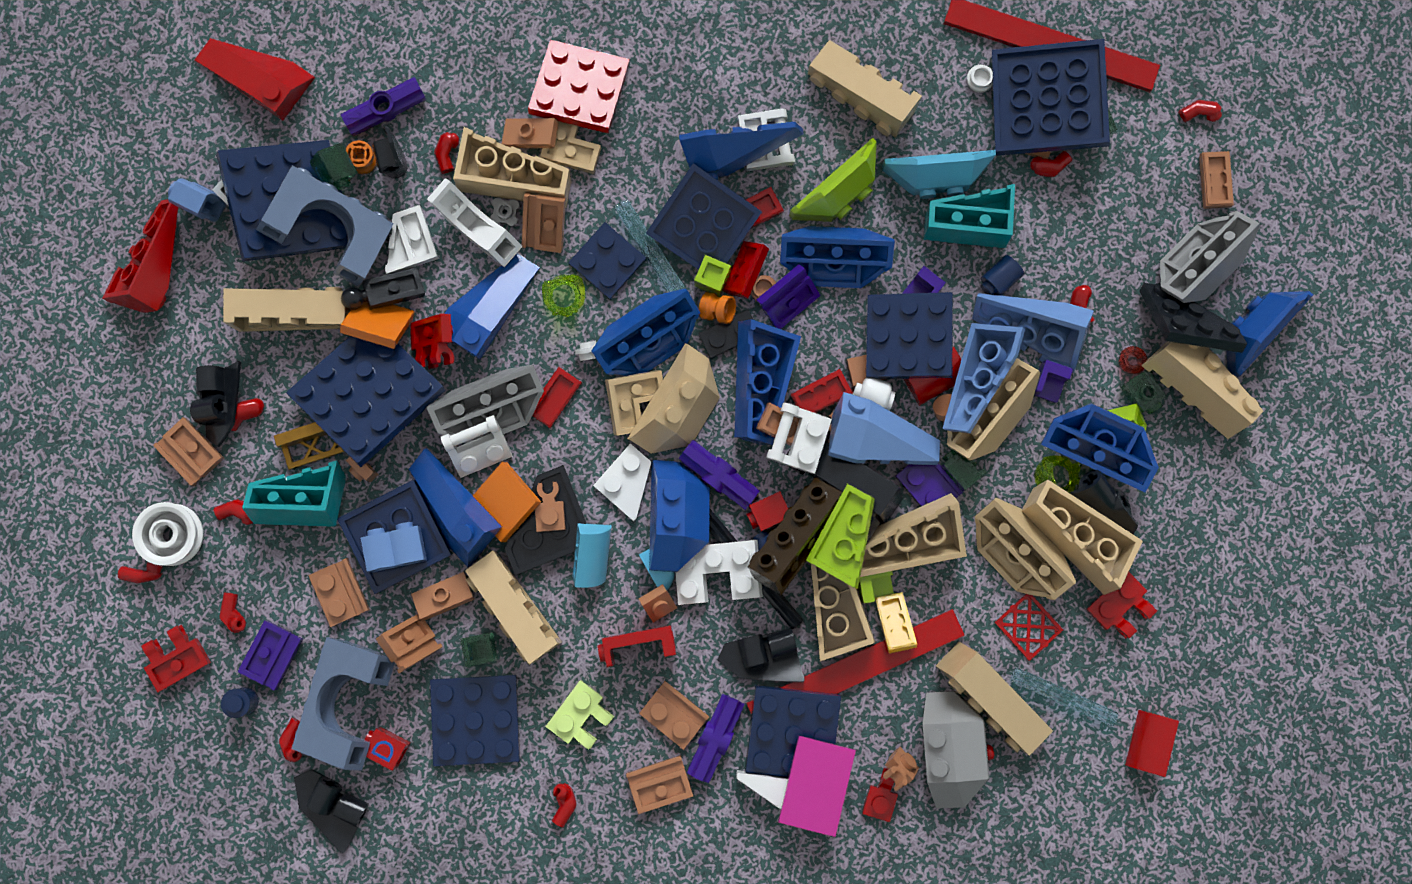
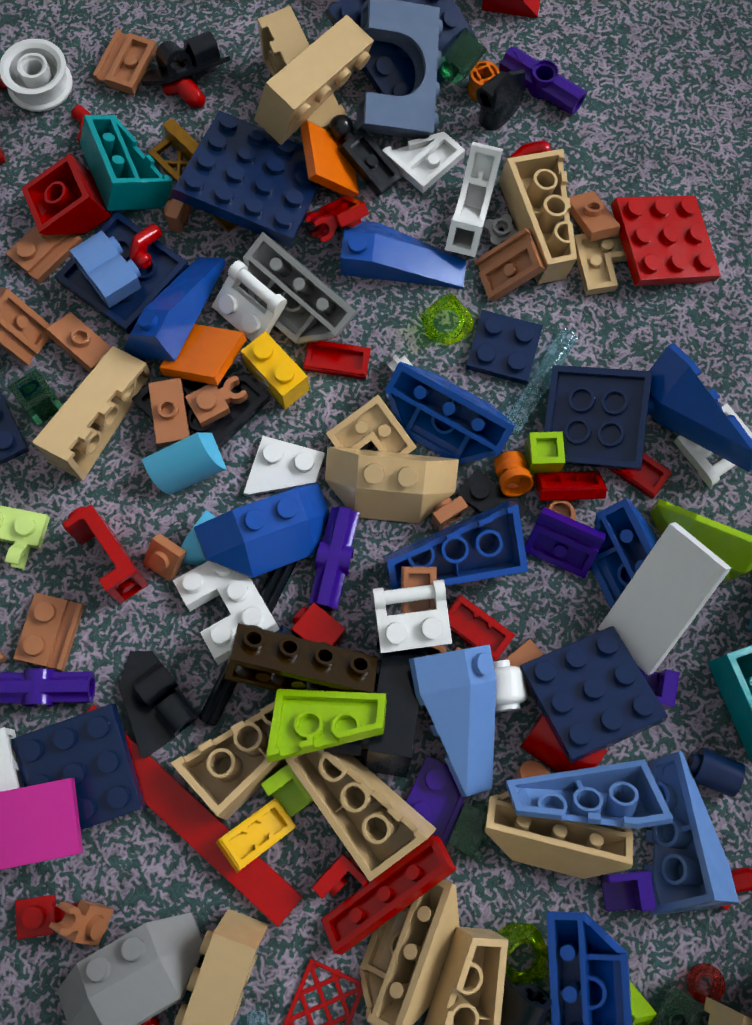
camera: 65 degrees right, 10 degrees down
none -> red slope [21,153,111,235]
none -> red arm [129,223,162,269]
none -> nougat plate [148,378,190,448]
none -> yellow brick [241,331,309,410]
none -> tan wedge [254,15,374,145]
none -> red bracket [312,853,369,899]
none -> red plate [321,834,457,955]
none -> nougat plate [431,496,468,532]
none -> white tile [598,522,731,675]

